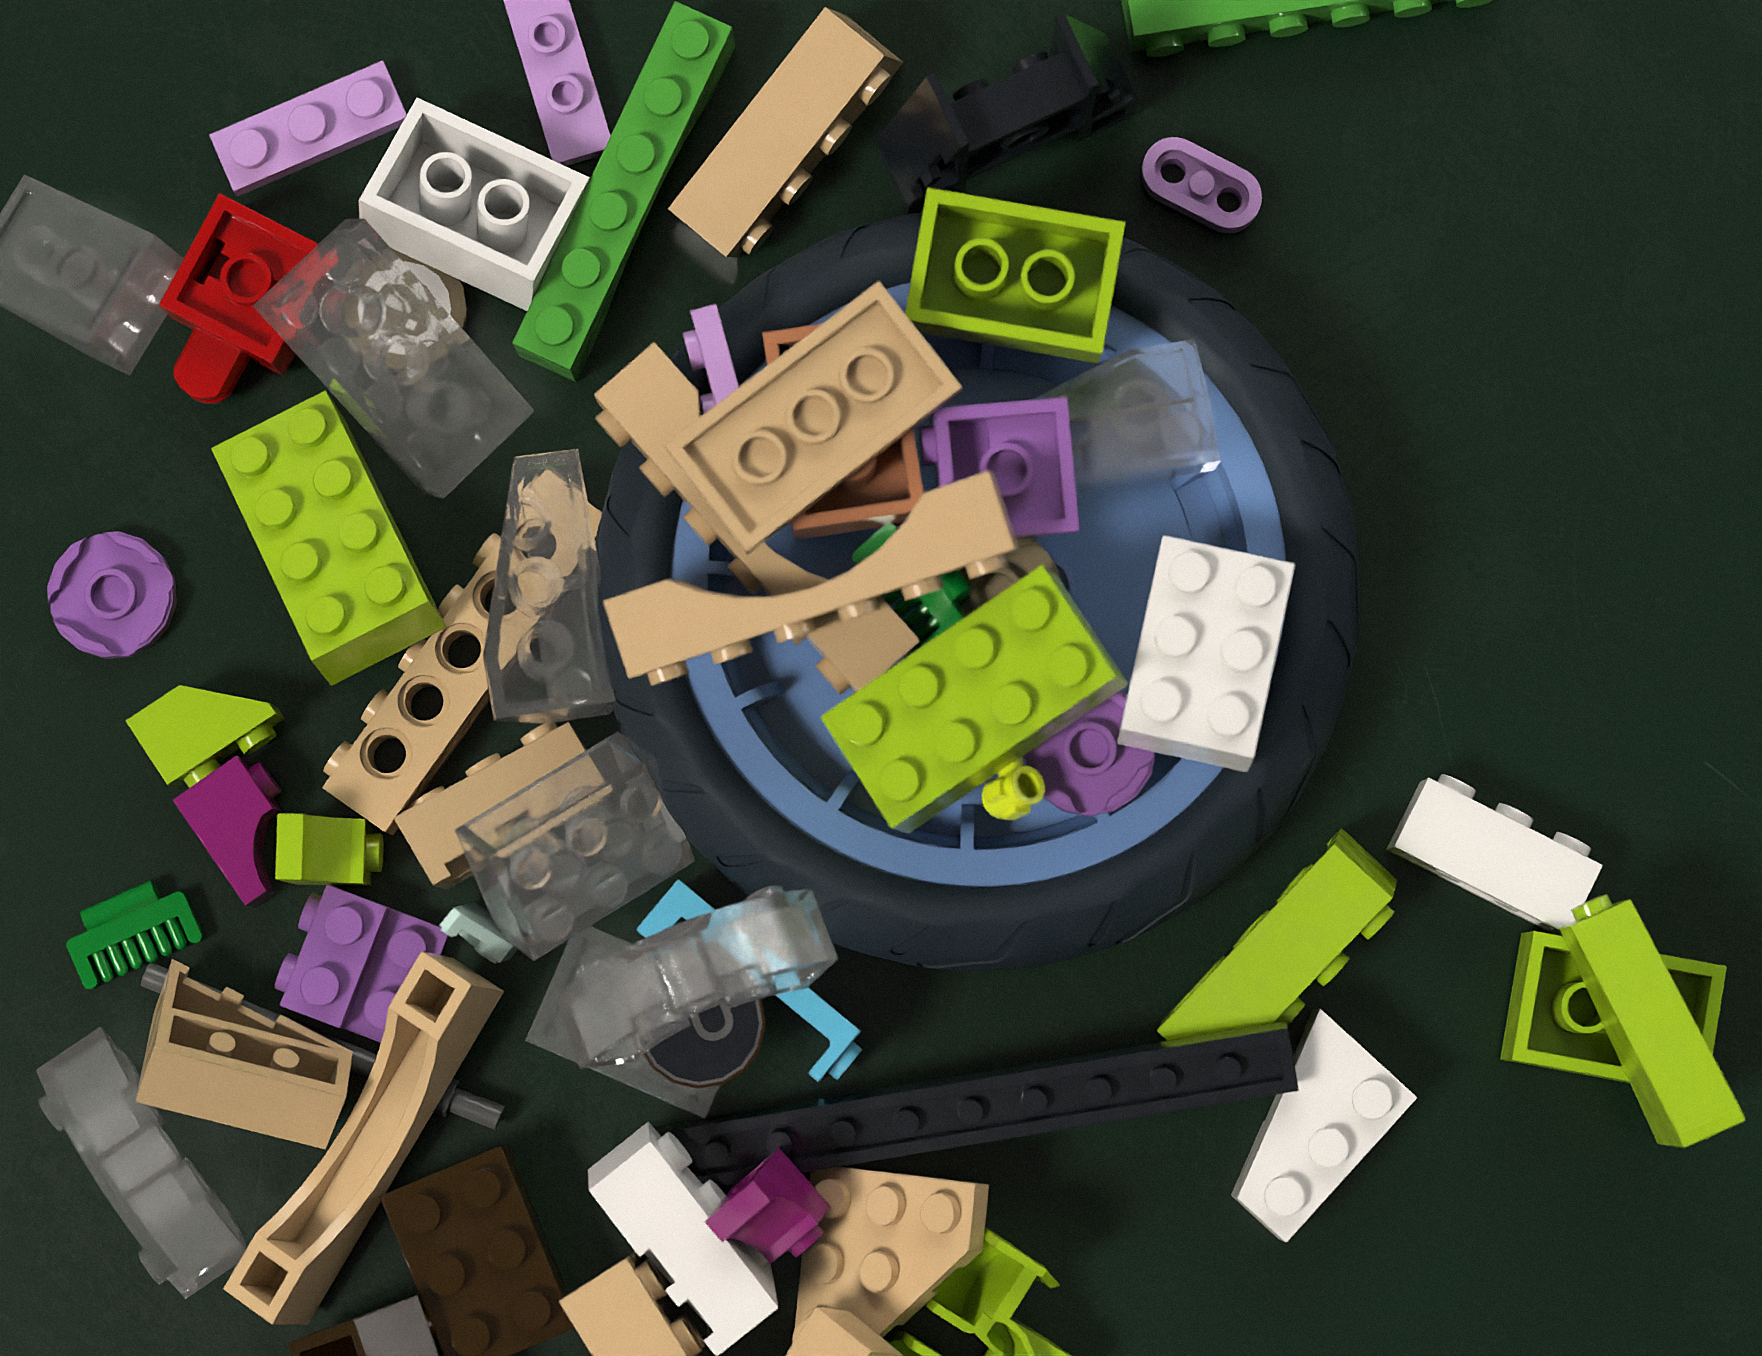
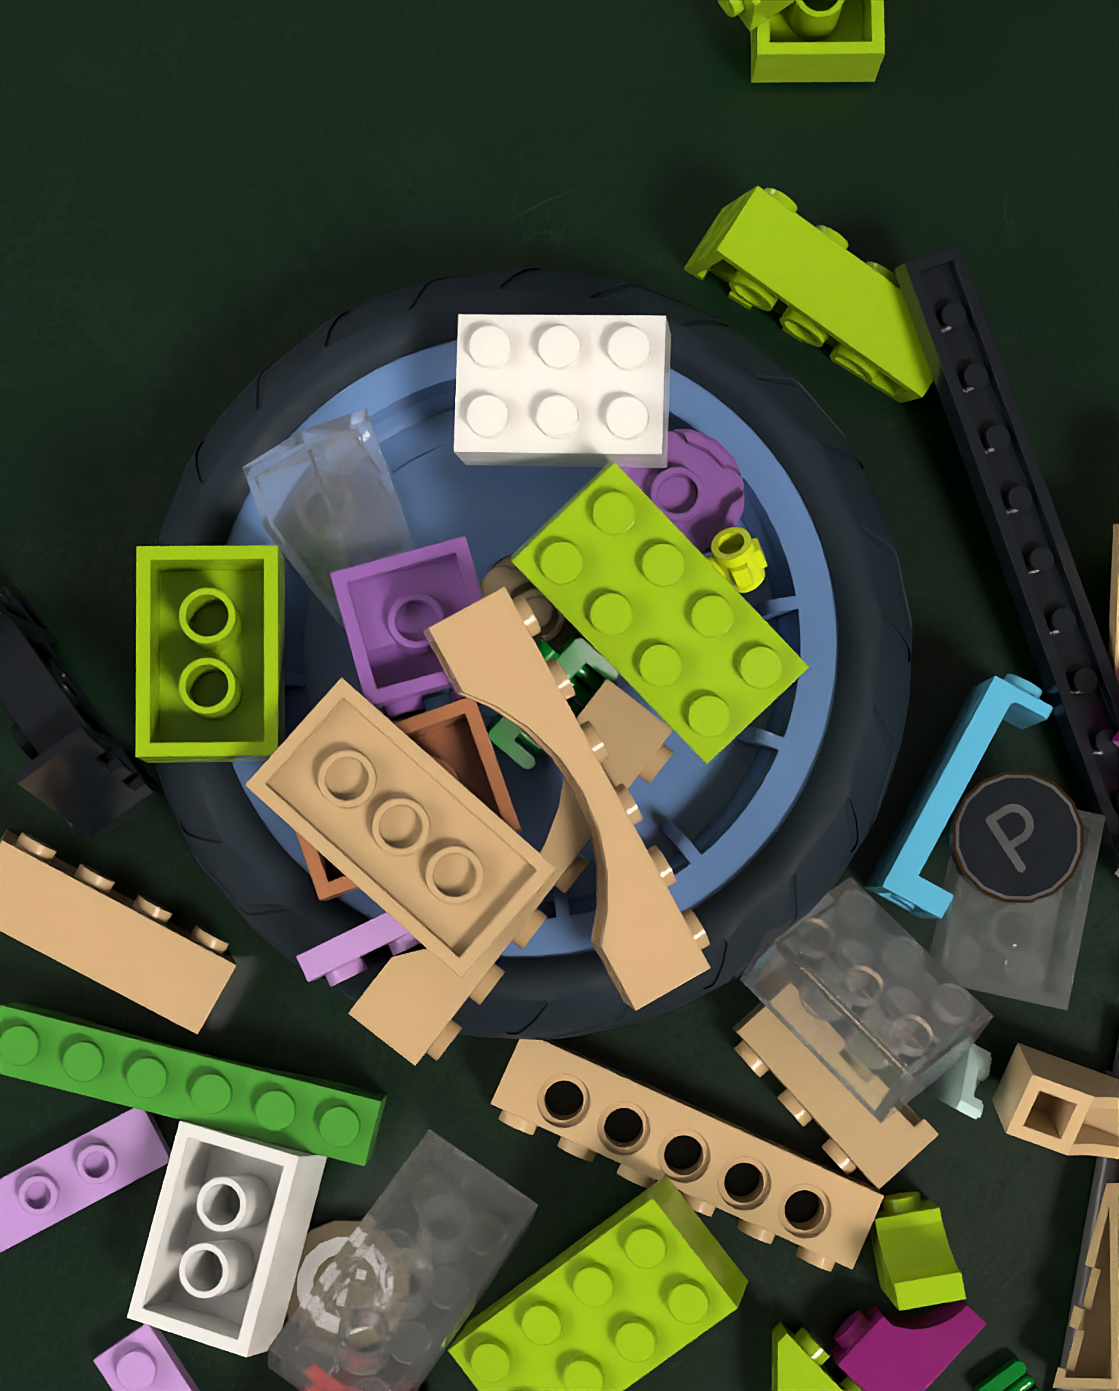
camera: 100 degrees left, 0 degrees up
medium lavender plate [275,885,450,1043] -> none
clear wedge [483,449,619,724] -> none
clear brick [555,886,838,1069] -> none
lavender plate [1141,137,1262,233] -> none
white wedge [1231,1009,1417,1243] -> none
white brick [1386,774,1603,936] -> none

